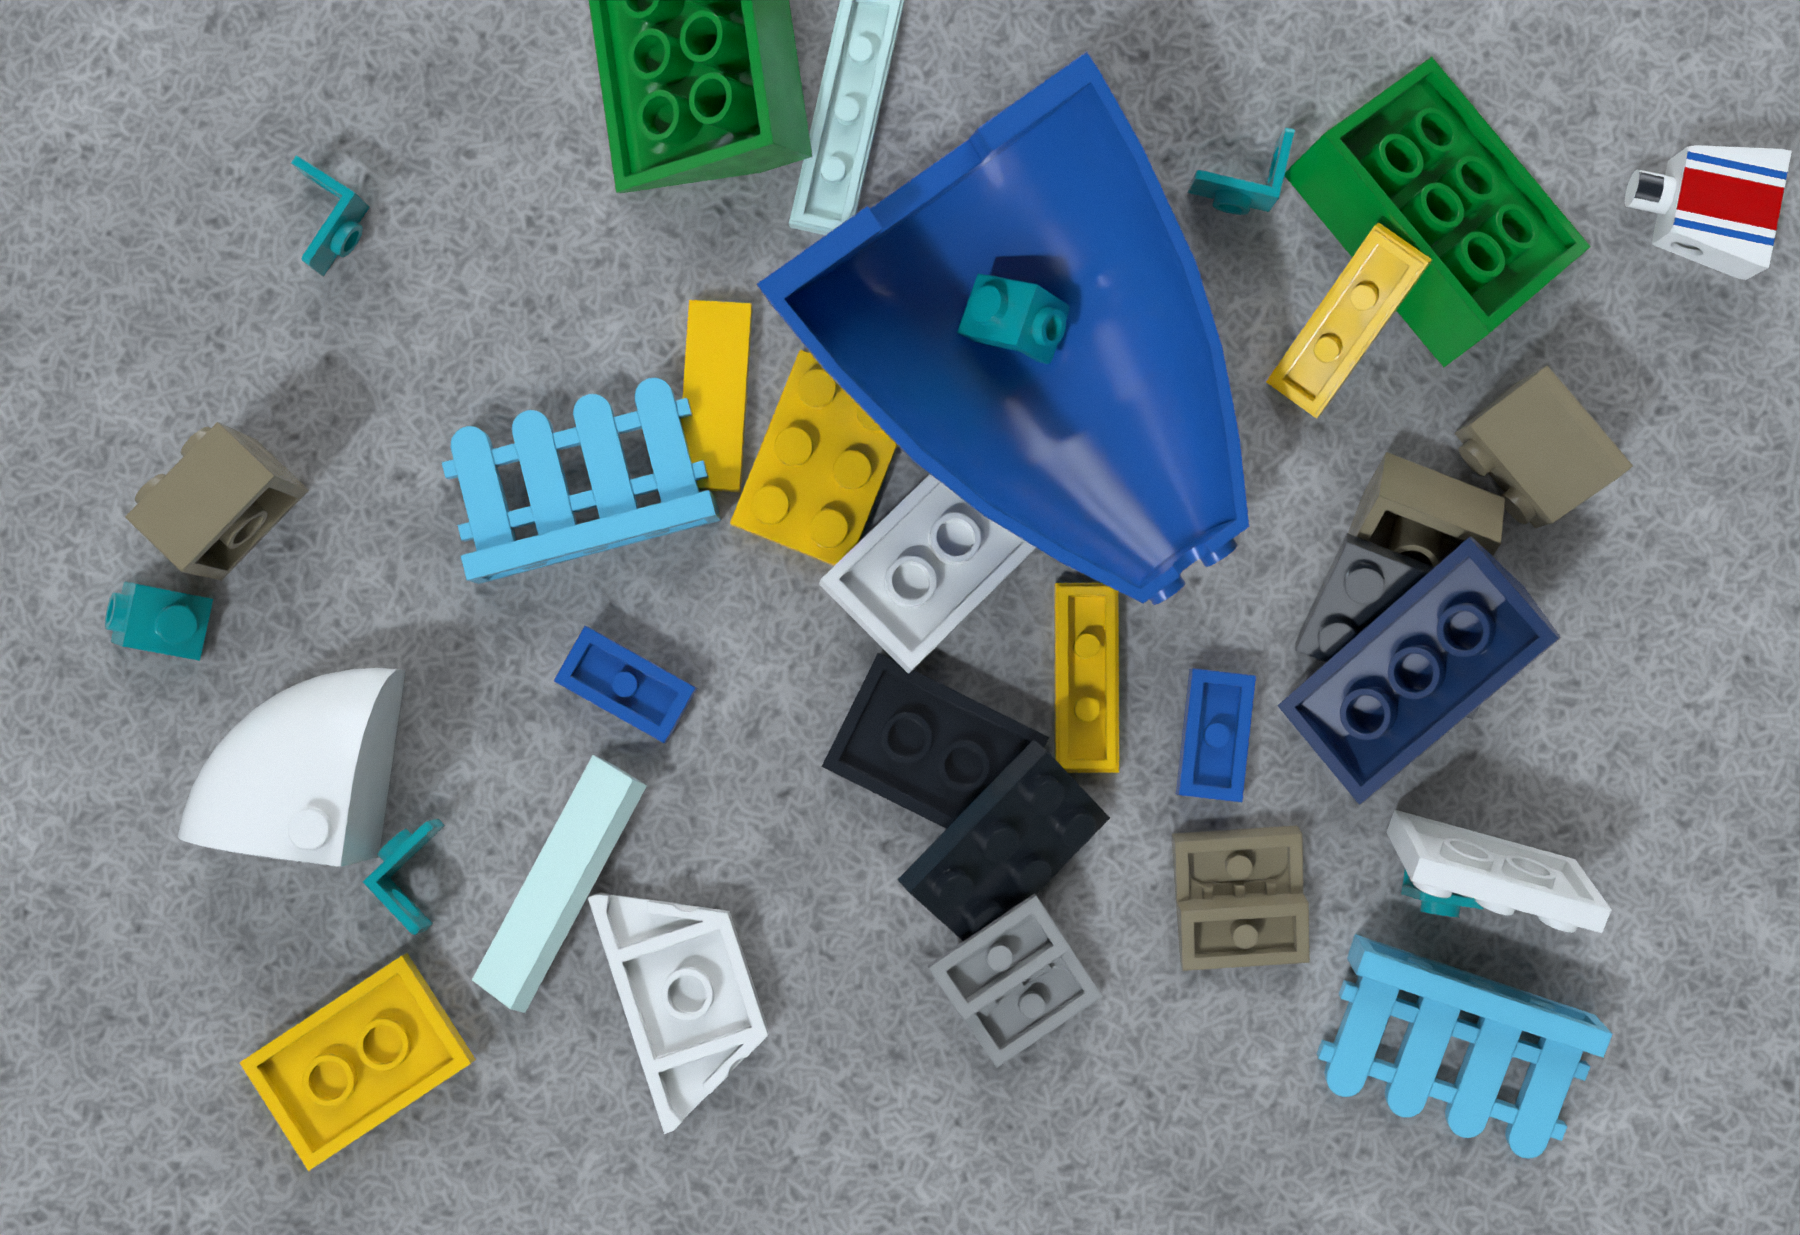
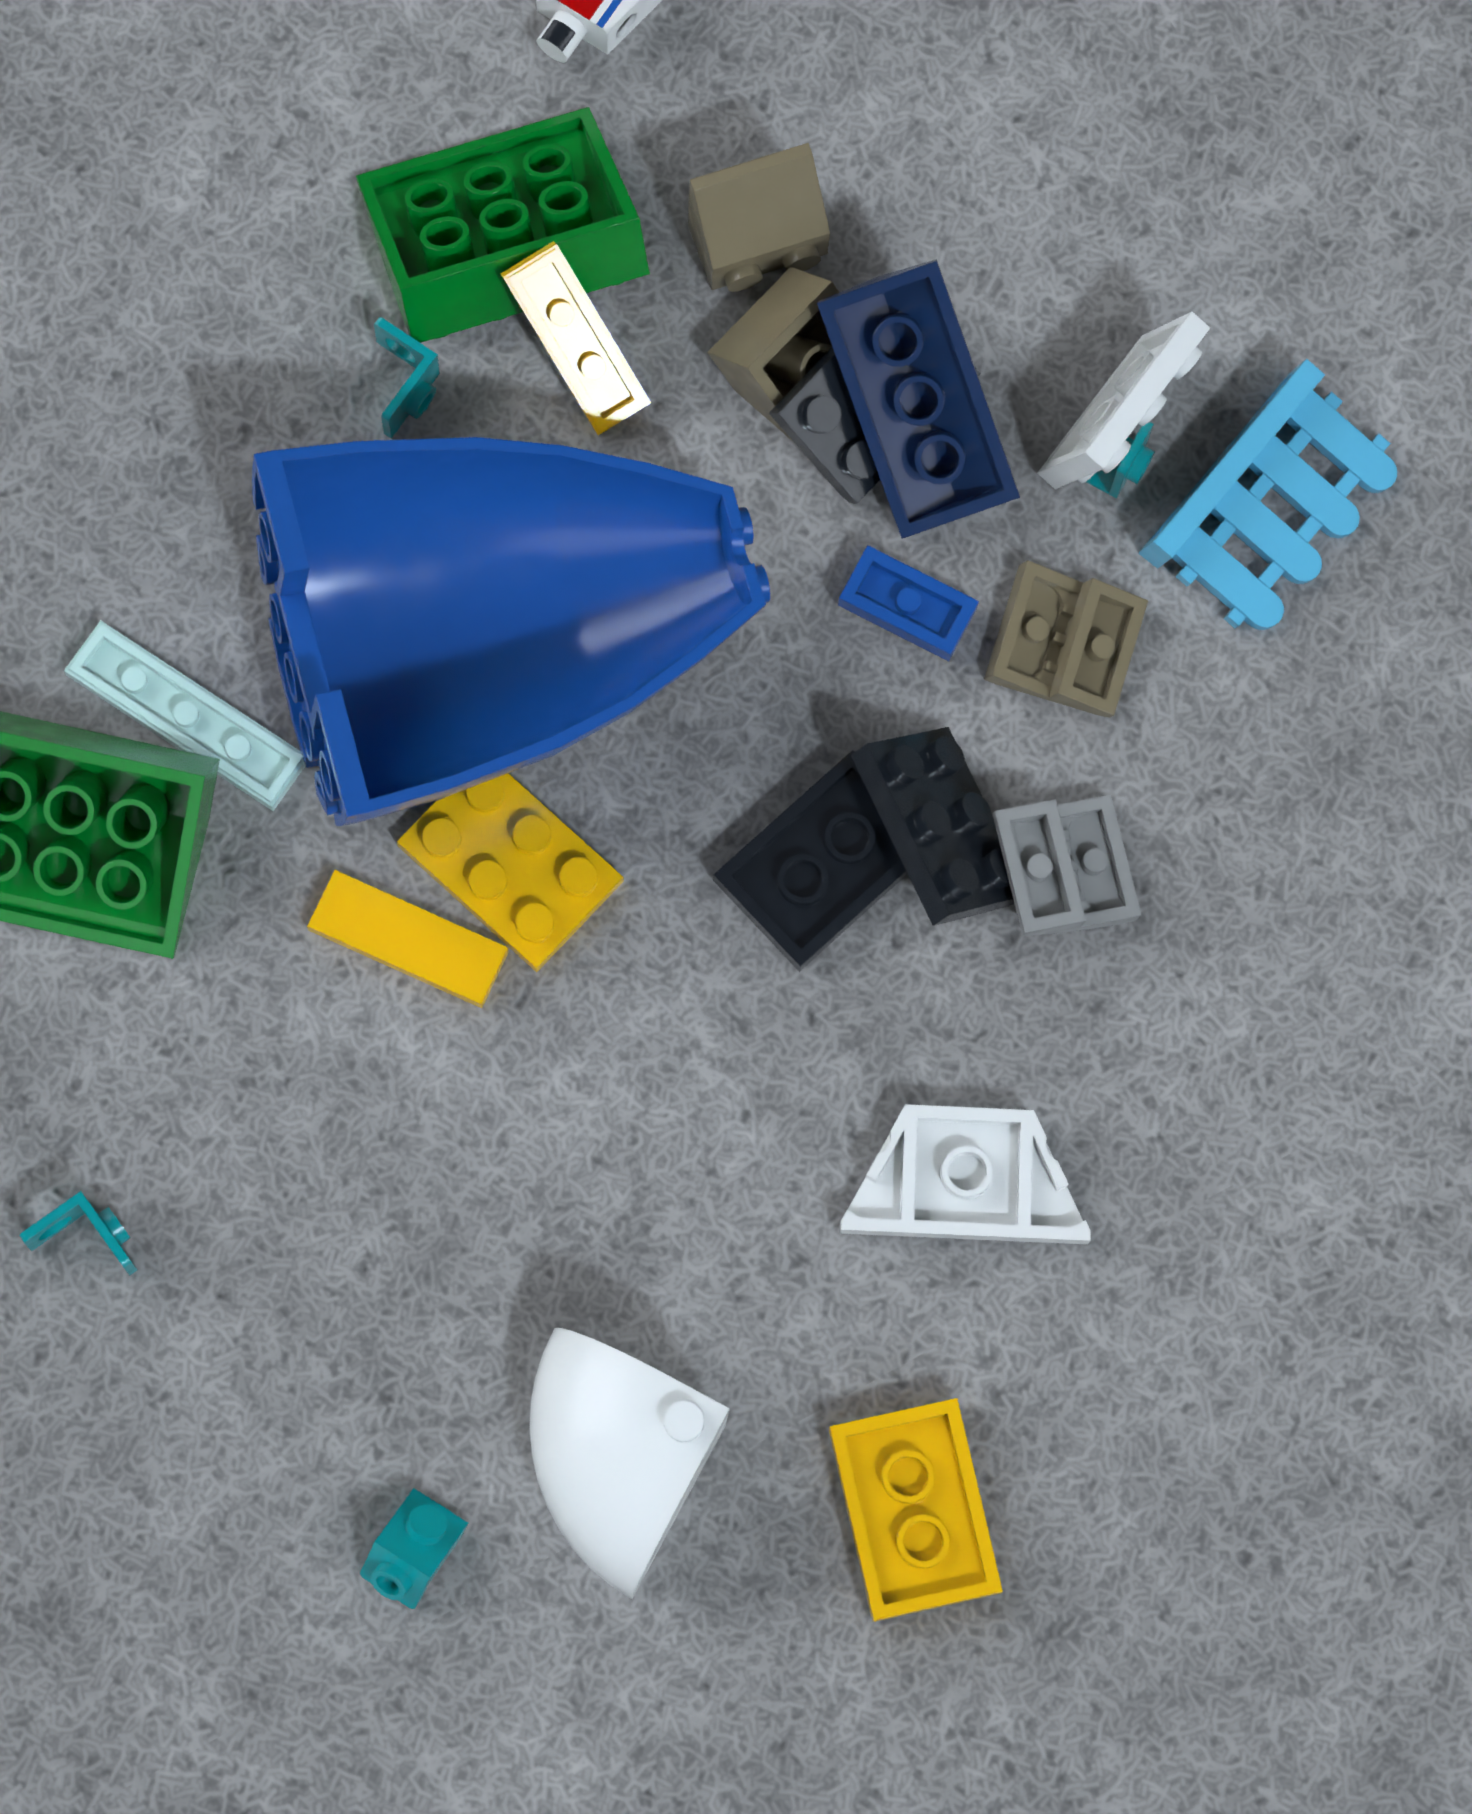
camera: 75 degrees left, 10 degrees down
dark tan brick [125,422,309,581] -> none
teal bracket [363,819,445,935] -> none
medium azure fence [442,378,721,584] -> none
light aqua tile [472,755,647,1013] -> none
blue plate [554,626,698,743] -> none
white plate [819,474,1036,674] -> none
teal bracket [957,273,1069,364] -> none
yellow tile [1054,583,1119,773] -> none

